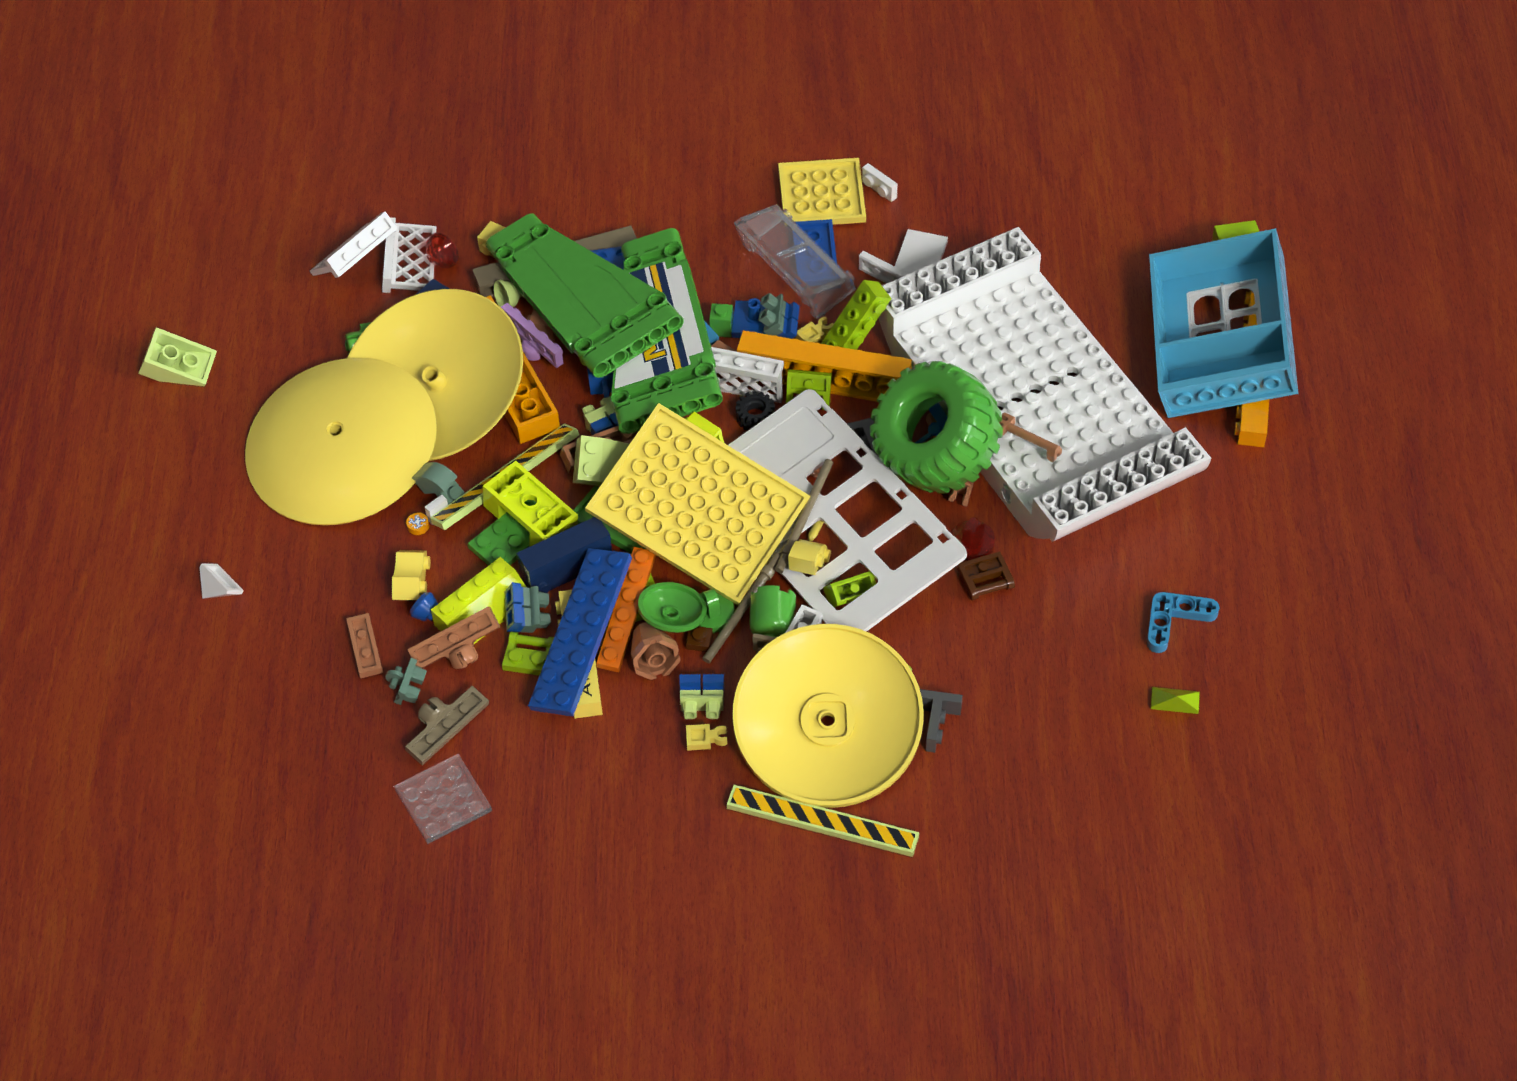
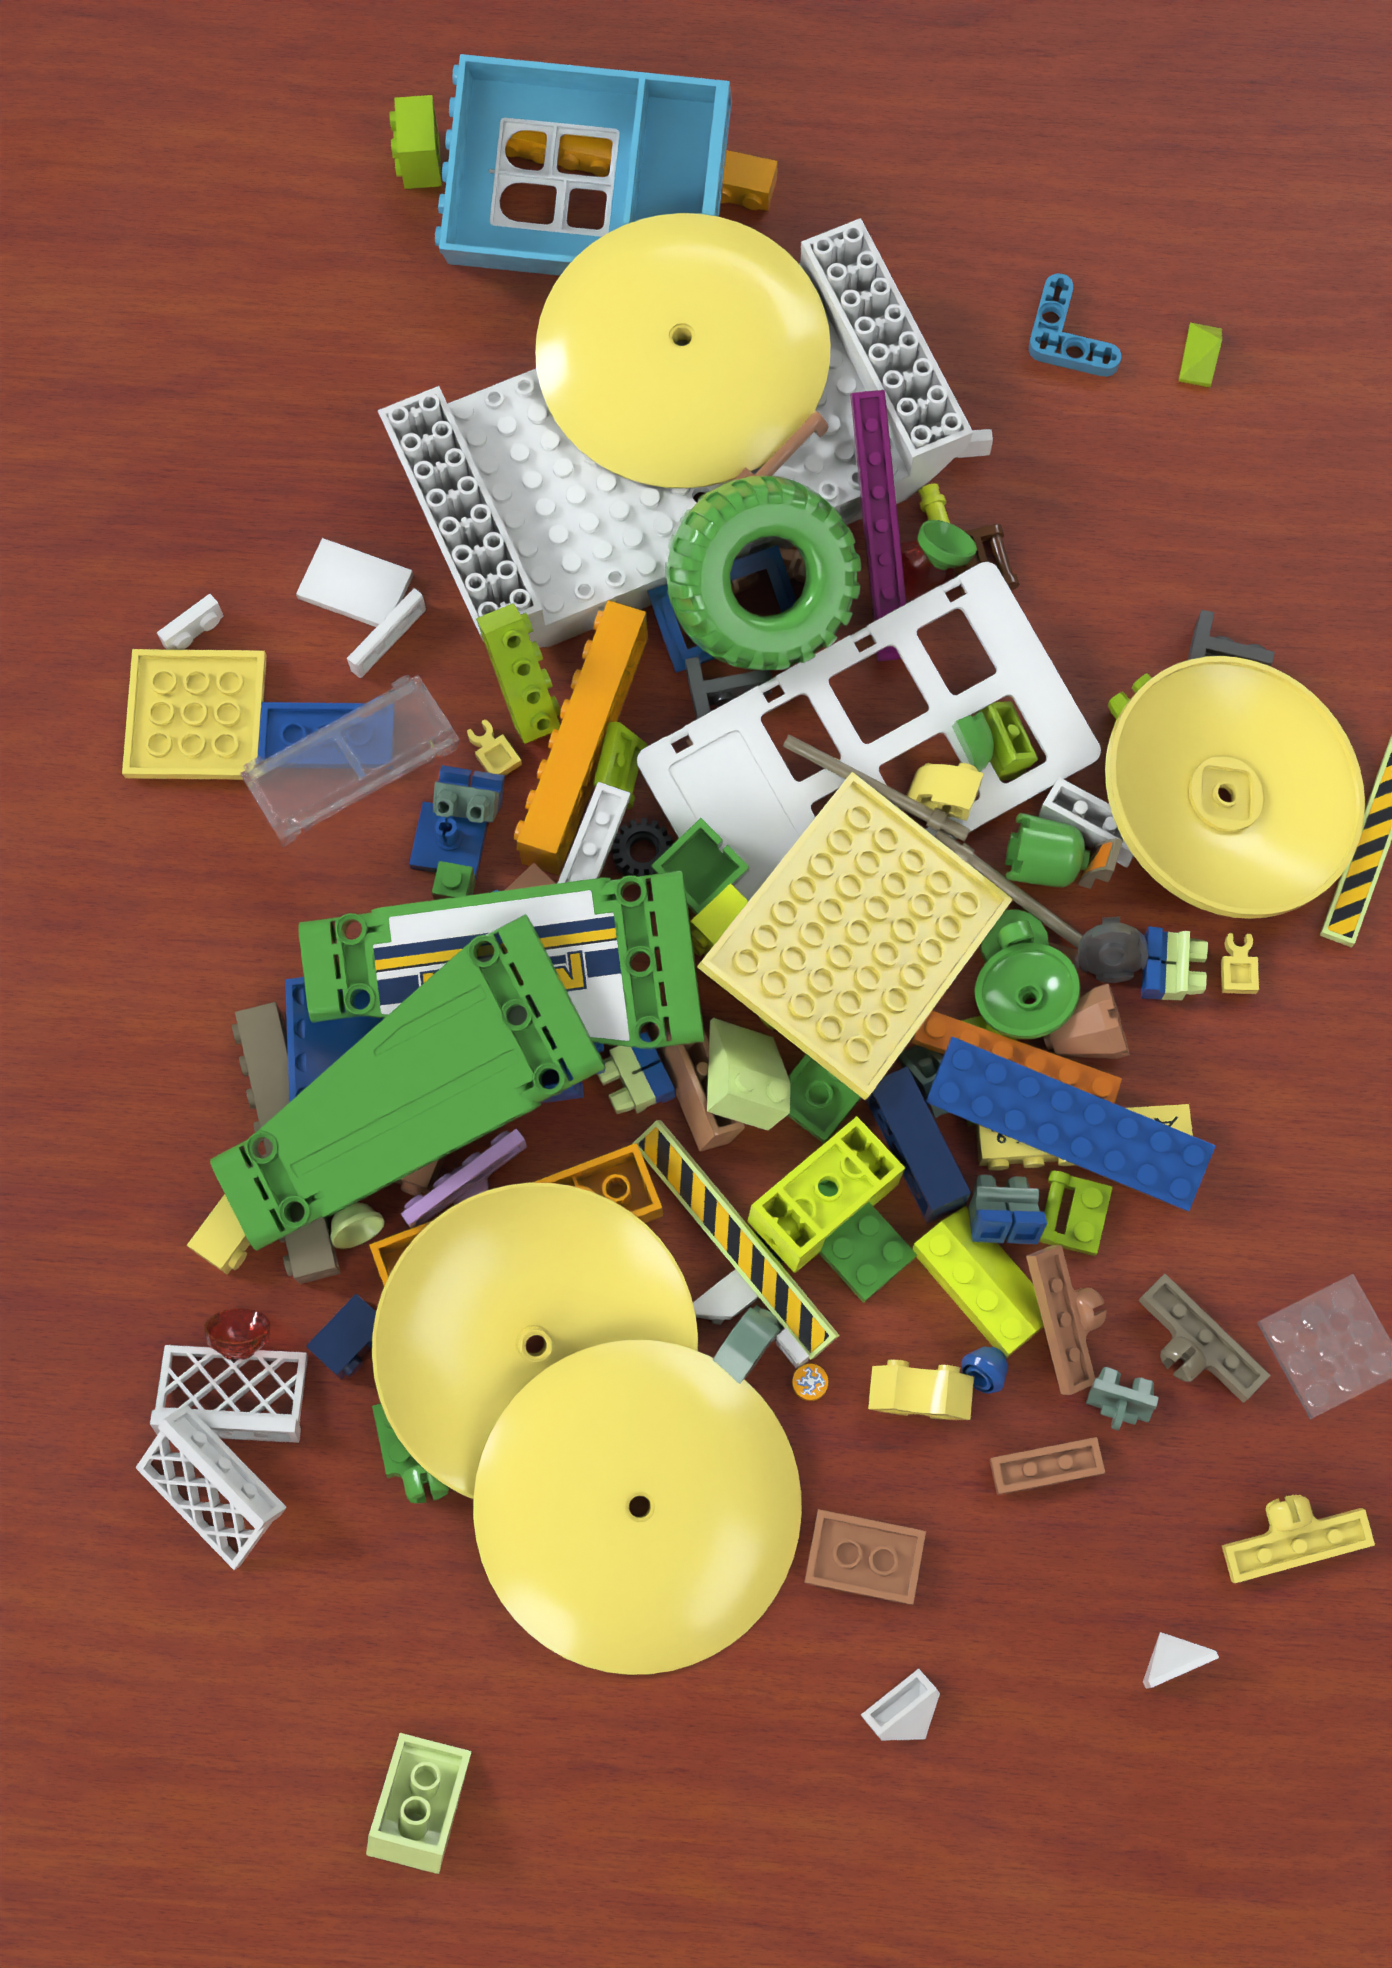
camera: 85 degrees left, 20 degrees up
none -> light yellow dish [535,213,831,488]
none -> bright green piece [651,818,750,915]
none -> white slope [693,1269,758,1325]
none -> nougat plate [804,1509,926,1605]
none -> magenta tile [850,390,906,662]
none -> neon yellow pin [918,483,950,523]
none -> bright green piece [918,520,977,570]
none -> bright green brick [952,712,994,772]
none -> white tile [958,429,993,458]
none -> flat silver tile [1078,916,1148,983]
none -> white slope [1143,1632,1219,1689]
none -> light yellow plate [1222,1495,1375,1583]

